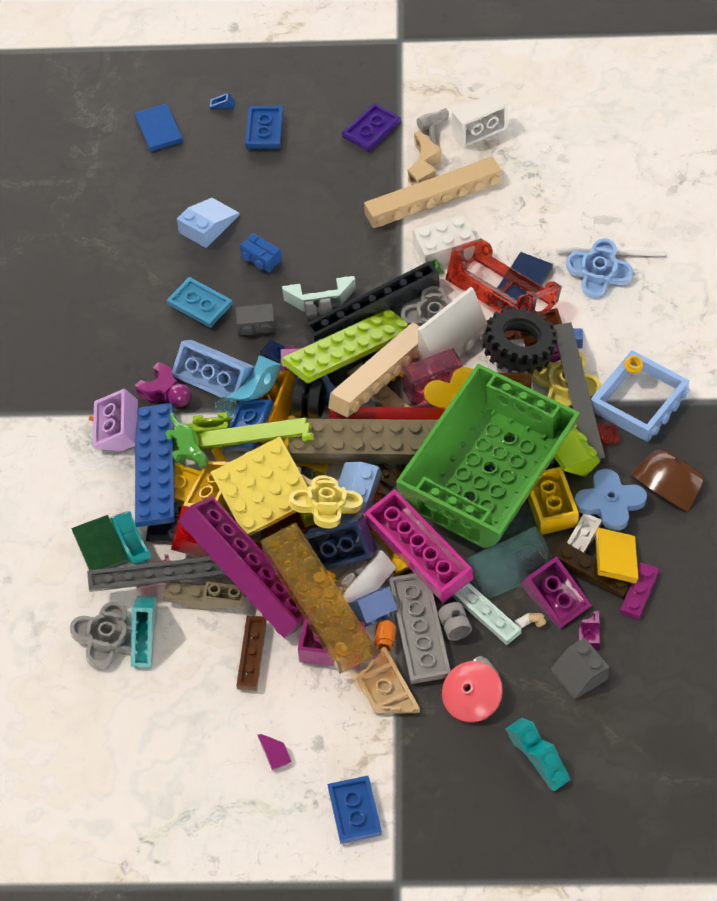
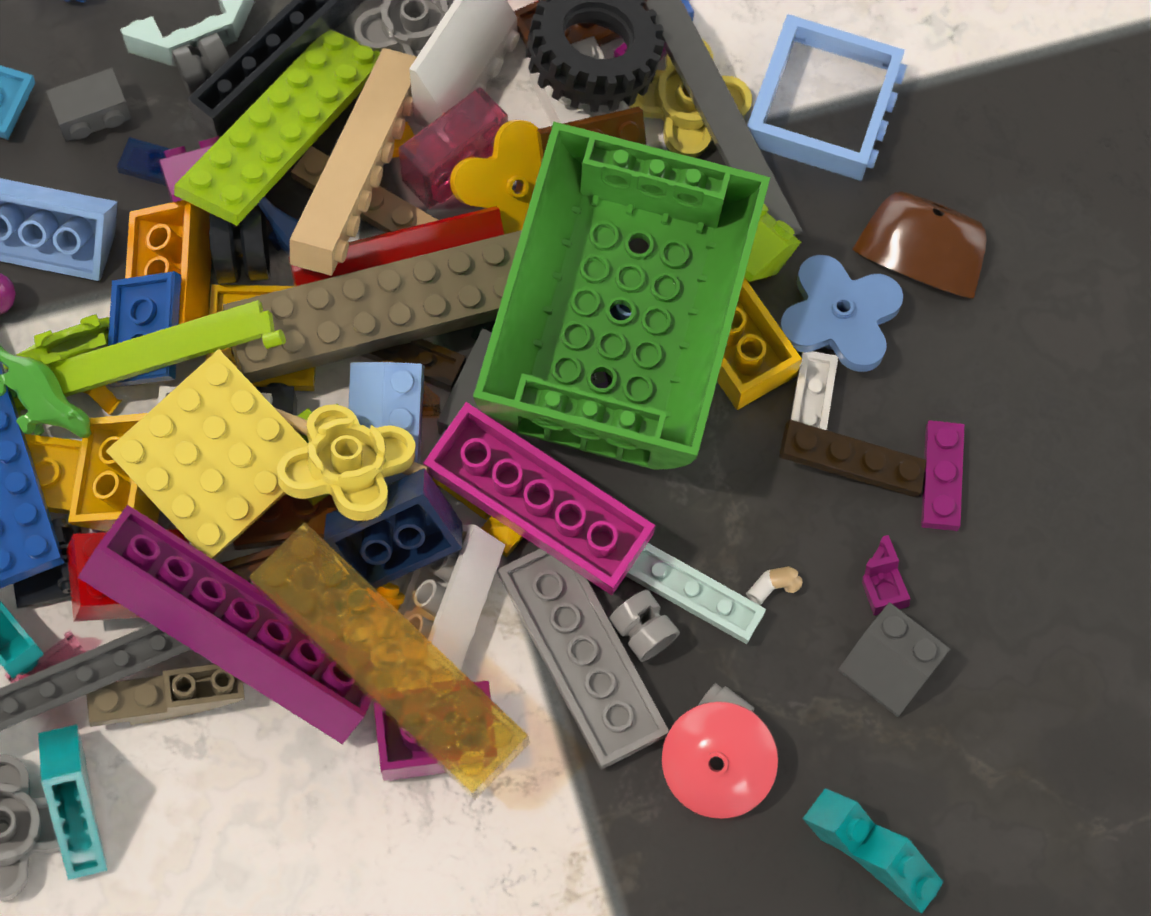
camera: 25 degrees left, 15 degrees up
clear light blue tile [214,393,238,417] -> none
medium azure piece [218,355,281,401] -> none
reddish brown plate [236,615,267,691] -> none
brick [347,587,398,627] -> none
tan wing [356,647,420,713] -> none
orange brick [374,620,396,651] -> none
clear light blue slope [466,526,552,600] -> none
magenta slope [520,556,592,629] -> none
yellow tile [595,528,638,583] -> none
clear red tile [597,423,620,444] -> none
yellow plate [624,355,643,374] -> none

